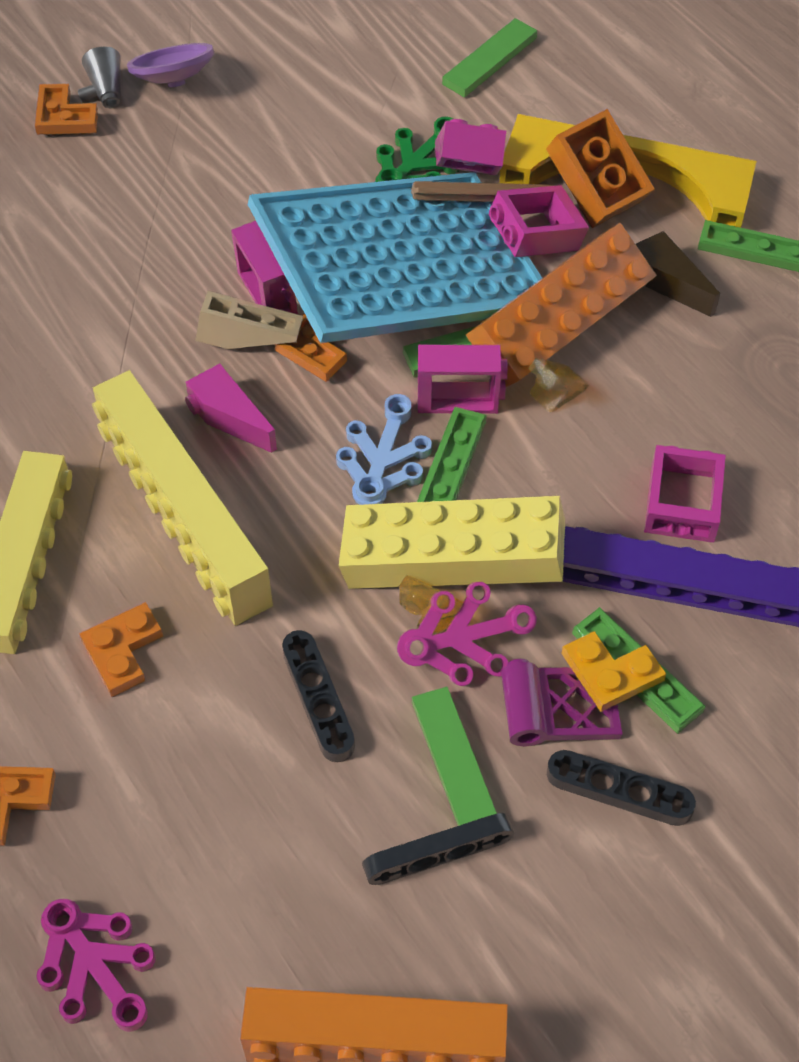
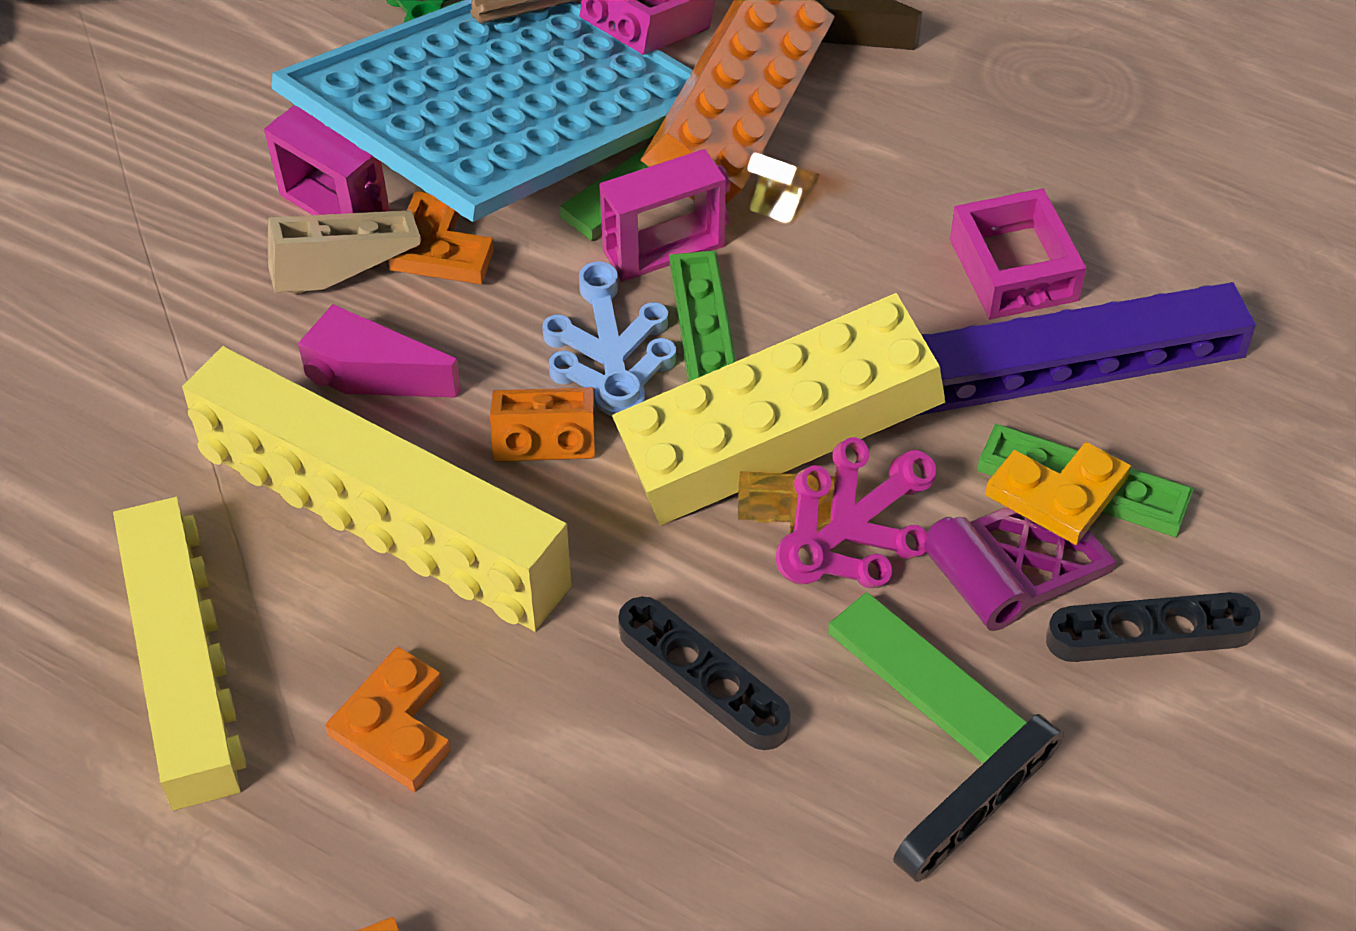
camera: 25 degrees left, 5 degrees down
none -> orange bracket [490,387,595,461]

